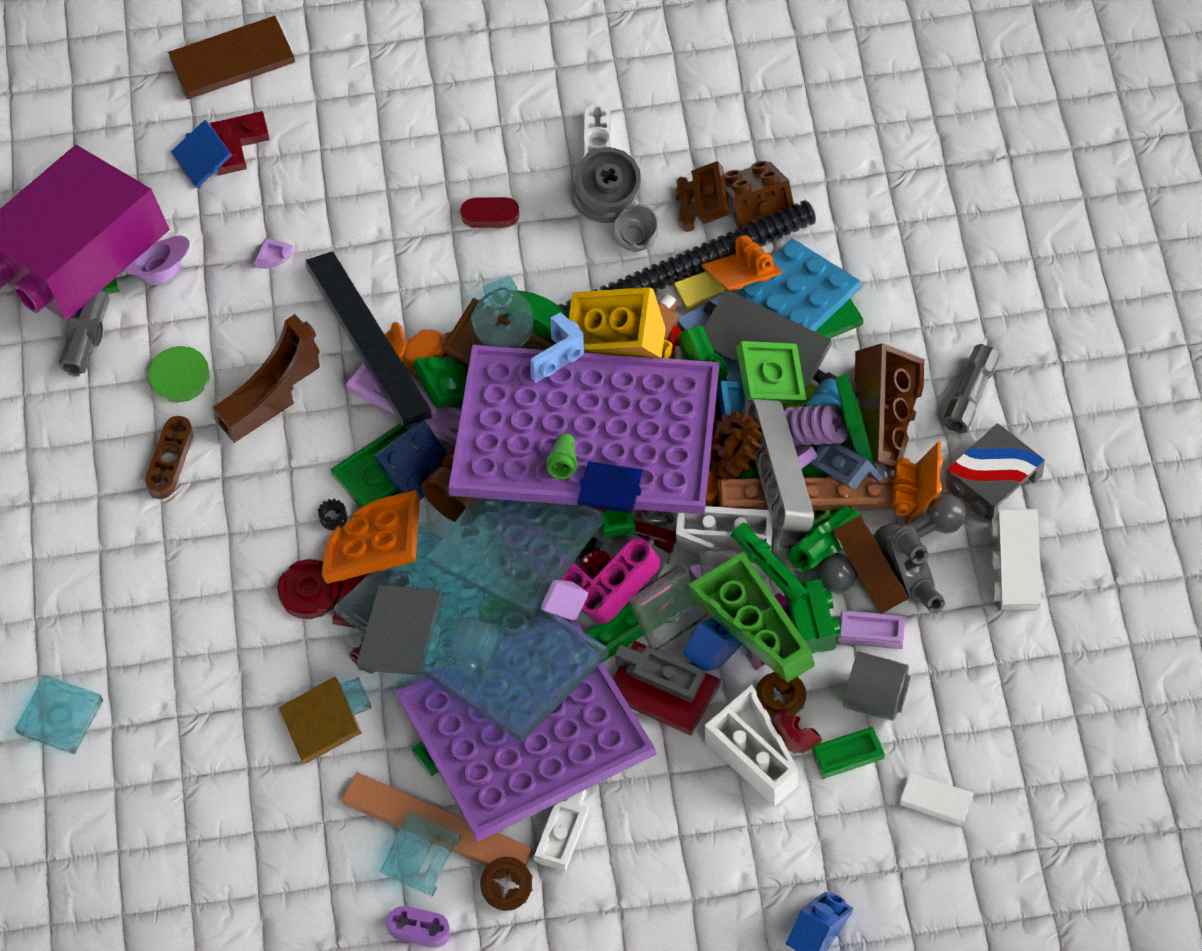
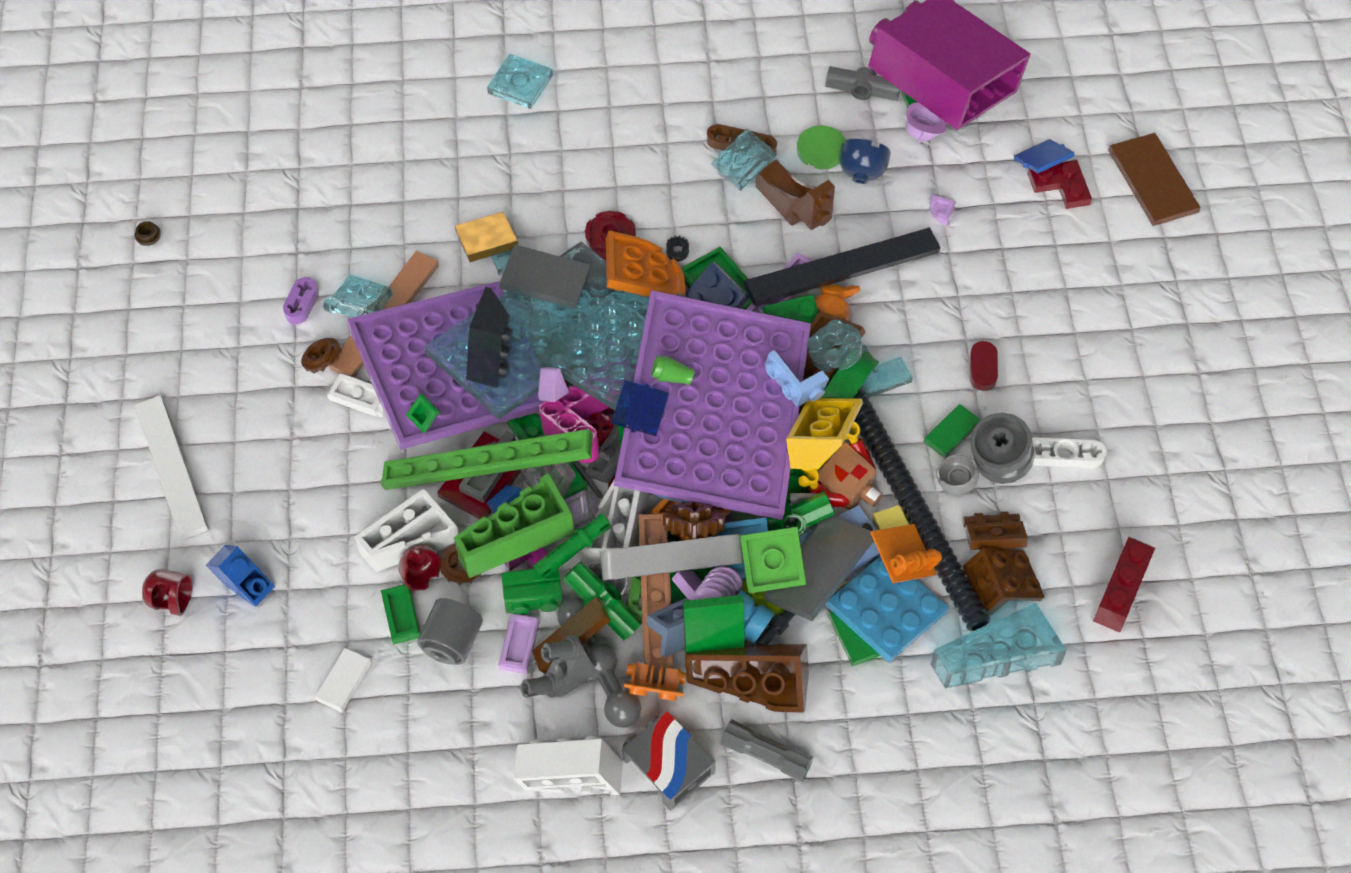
camera: 90 degrees right, 0 degrees up
none -> bright green tile [381,429,593,490]
none -> green slope [406,394,440,433]
none -> black slope [466,286,513,388]
none -> clear light blue plate [711,129,777,191]
none -> dark blue cylinder [839,139,891,184]
none -> green tile [924,404,981,458]
none -> clear light blue wedge [931,603,1067,688]
none -> dark red arch [1093,536,1156,633]

